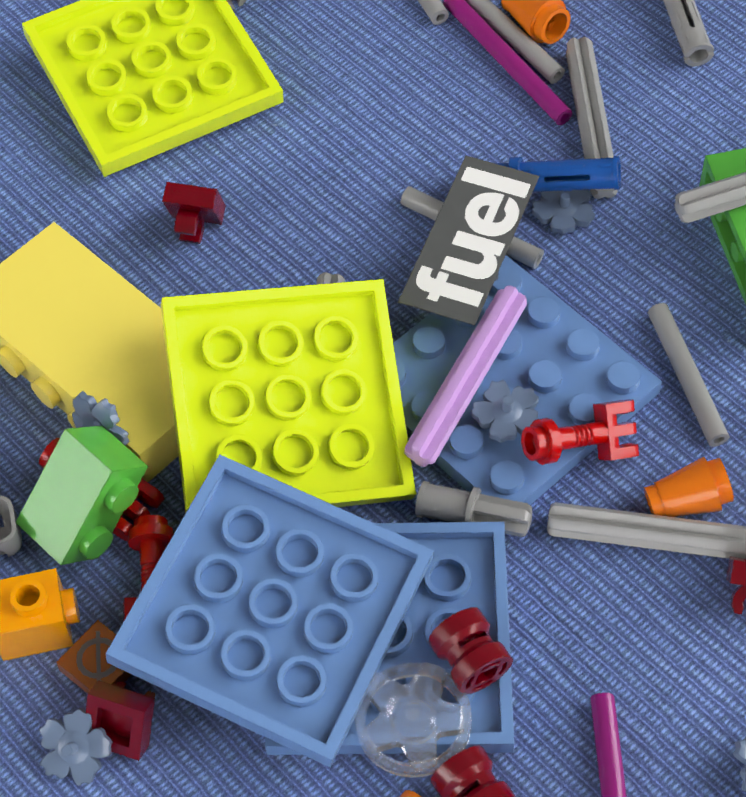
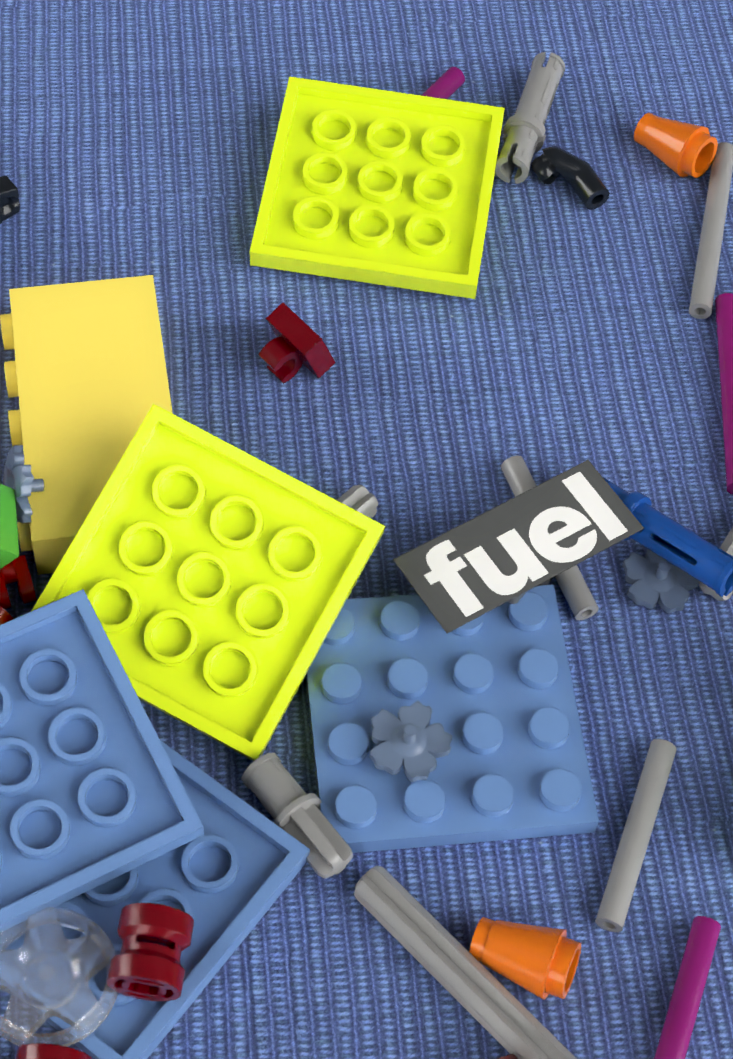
camera: 30 degrees right, 0 degrees up
lavender axle [405,286,527,467] -> none
red hinge [521,399,639,465] -> none

